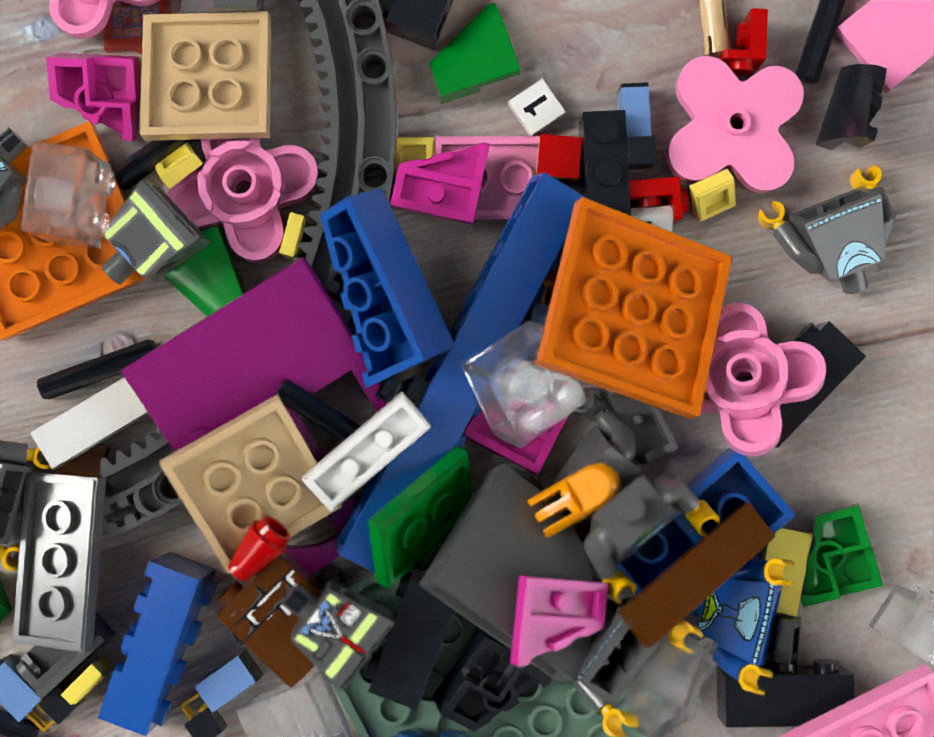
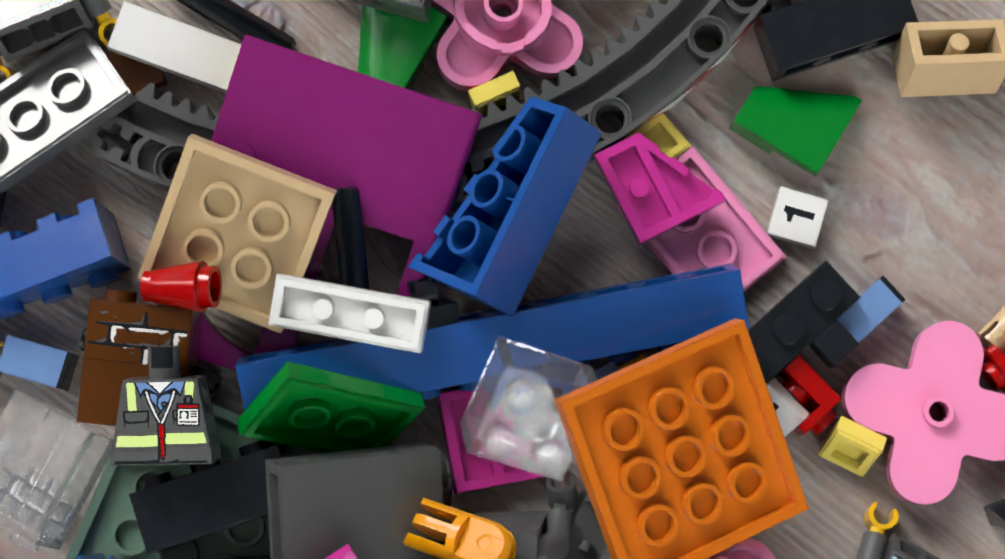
camera: 55 degrees right, 5 degrees down
red tile [536,134,582,181] -> none

